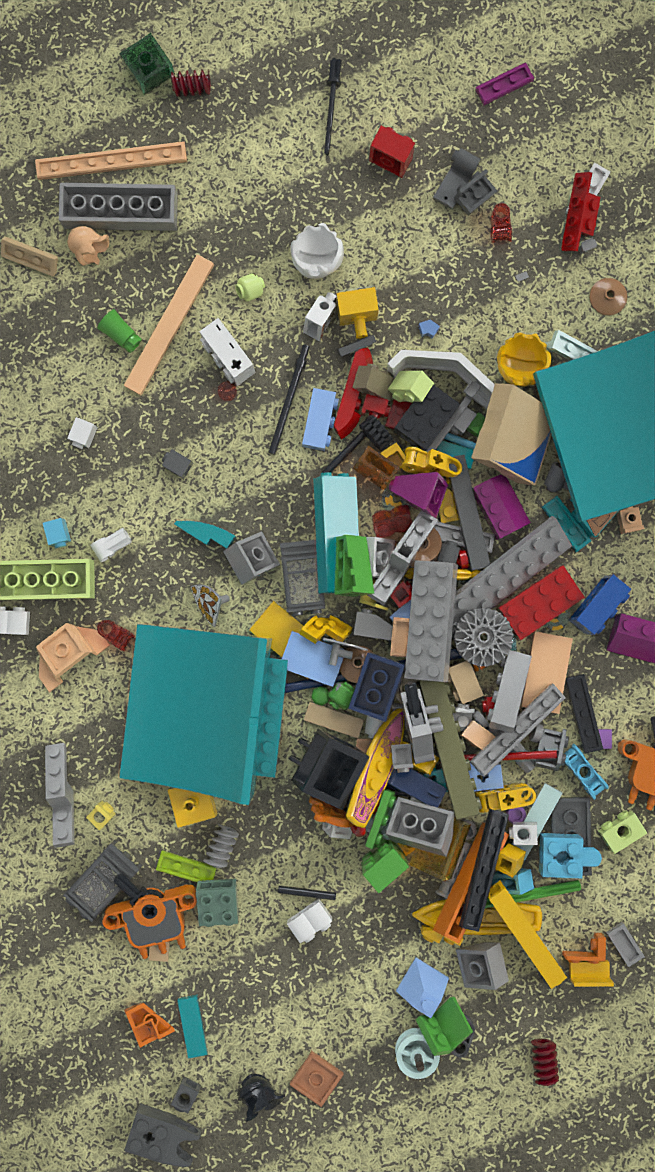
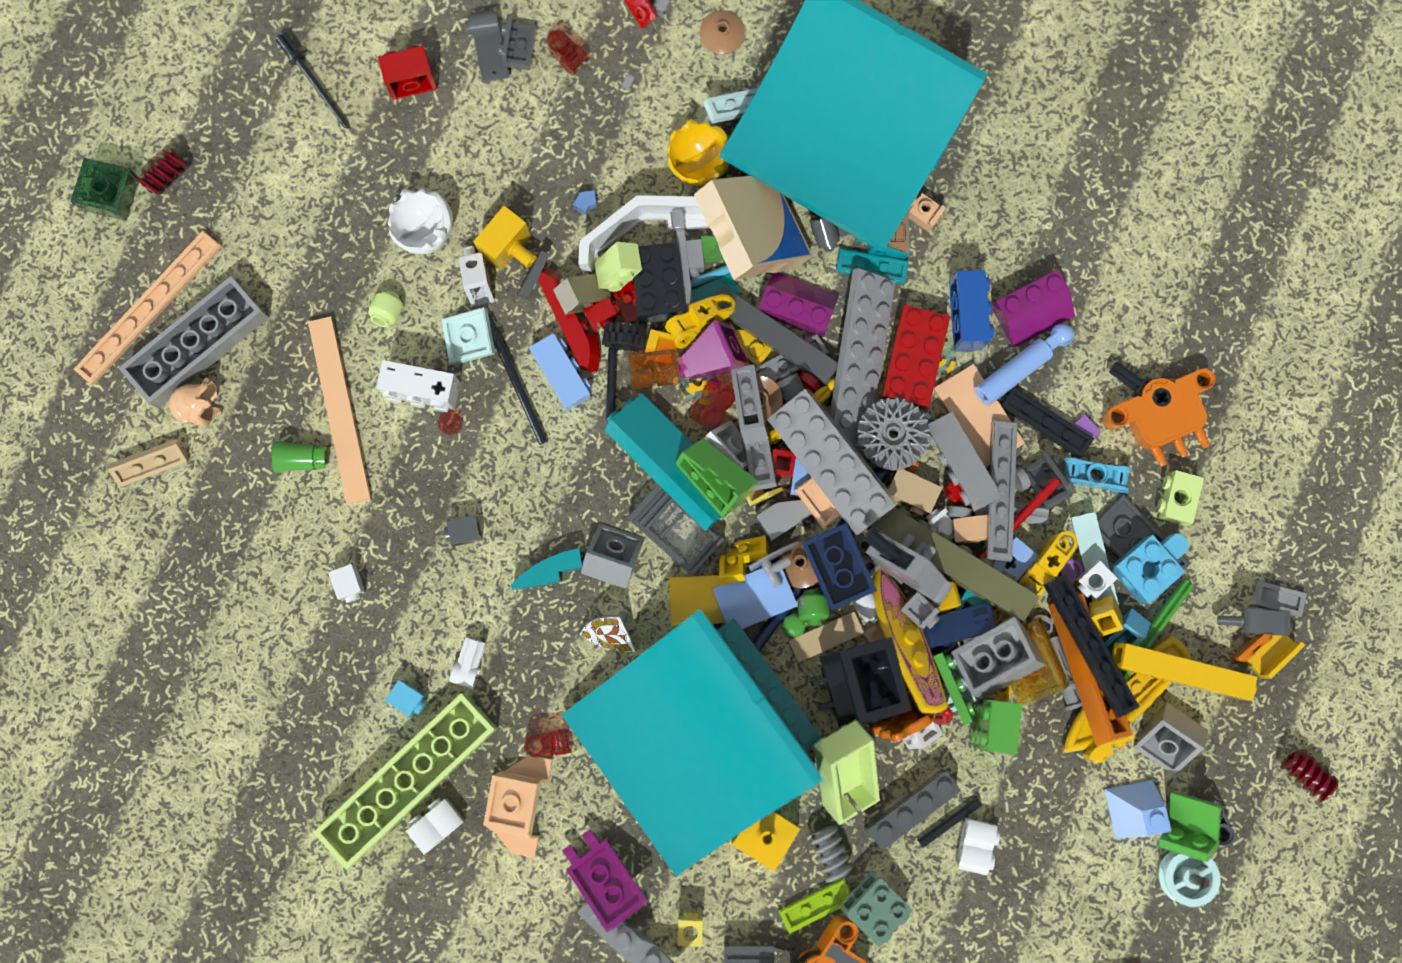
camera: 45 degrees left, 5 degrees down
none -> light aqua tile [441,307,496,365]
none -> magenta tile [562,829,649,933]
none -> yellowish green piece [814,721,880,825]
none -> dark grey brick [864,769,961,851]
none -> light blue piece [974,323,1074,406]
none -> dark grey beam [1217,608,1290,636]

